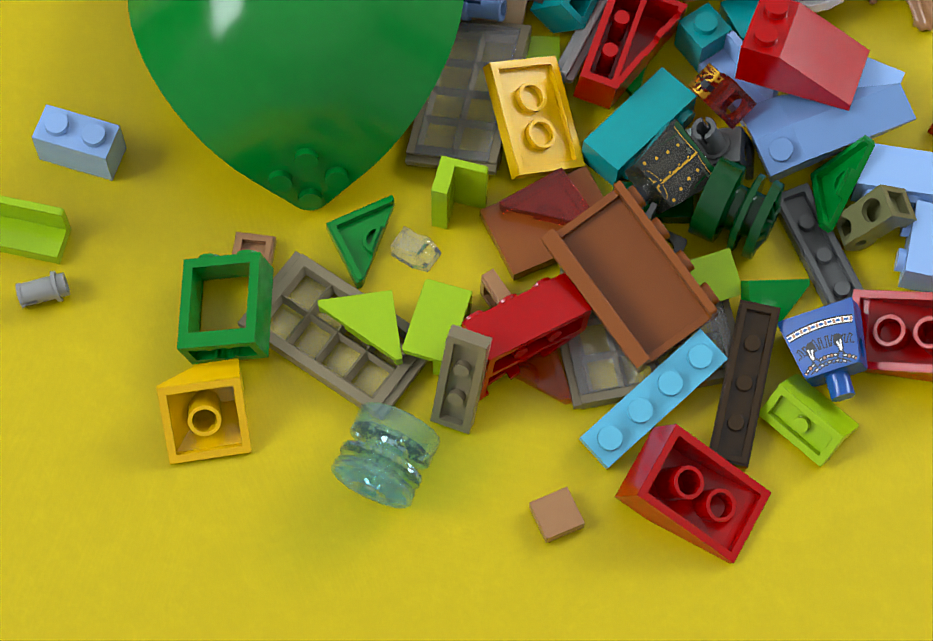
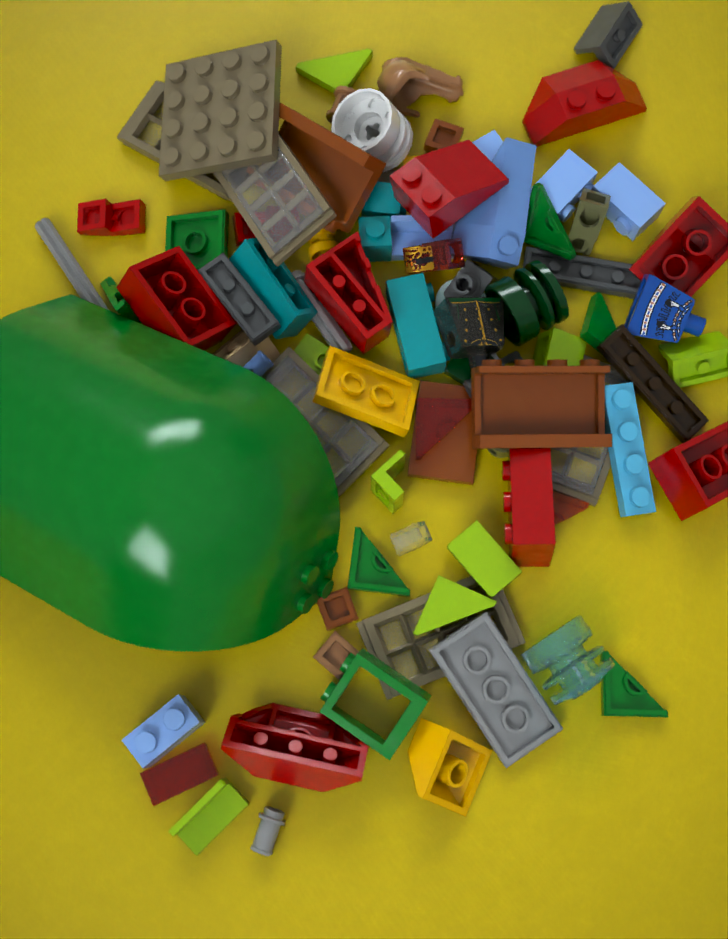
camera: 55 degrees left, 10 degrees up
dark tan plate [430,325,492,434] -> none
medium nougat tile [480,269,511,309] -> none
medium nougat tile [529,487,585,543] -> none
none -> clear red tile [140,743,219,806]
none -> red wedge [221,703,369,792]
none -> dark orange tile [317,587,359,631]
none -> dark orange plate [424,118,464,152]
none -> light grey tile [428,612,563,768]
none -> green tile [600,651,668,718]

